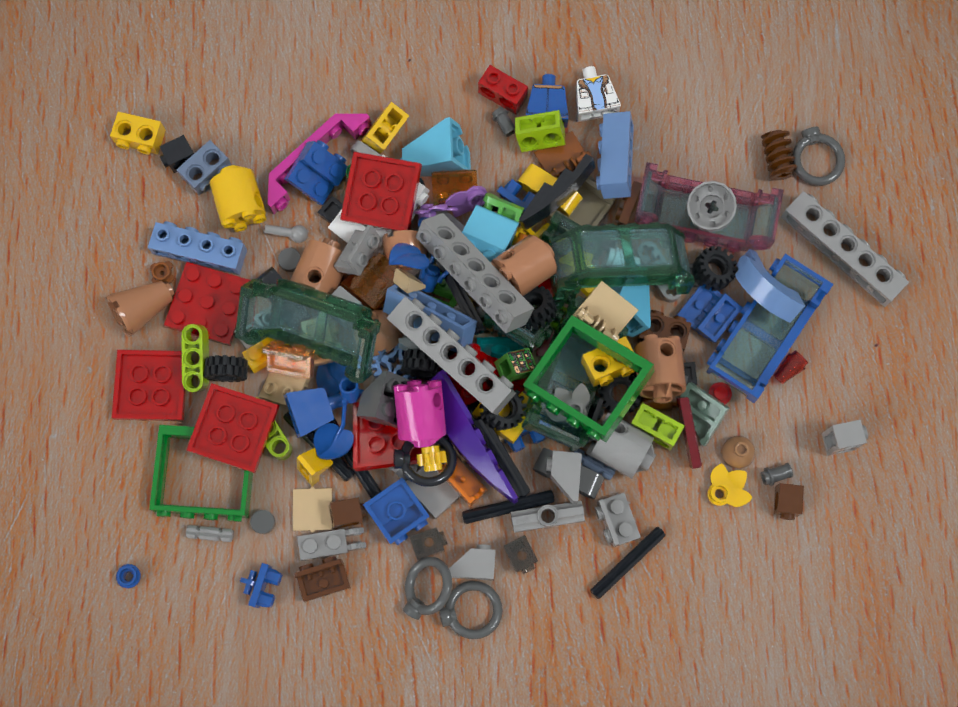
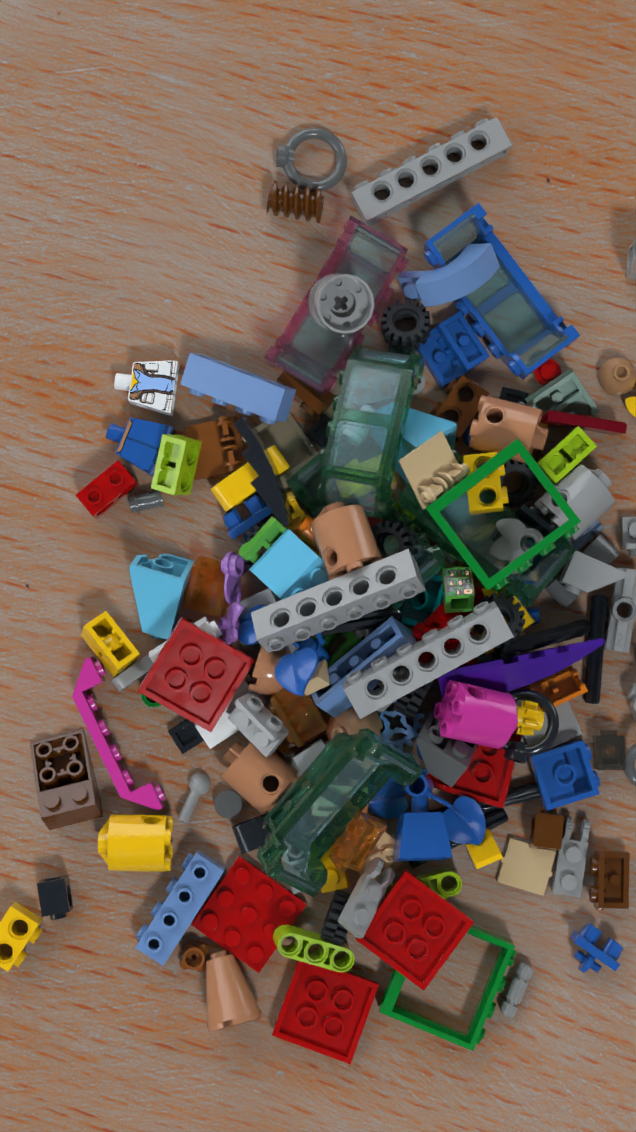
camera: 75 degrees left, 10 degrees up
blue plate [116,564,141,588] -> none
sand blue brick [177,140,232,195] -> none
dark grey tile [250,510,275,534] -> none
blue plate [285,140,348,205] -> none
clear red cone [773,350,808,385] -> none
none -> reddish brown slope [30,730,103,830]
none -> light grey hinge [337,857,396,938]

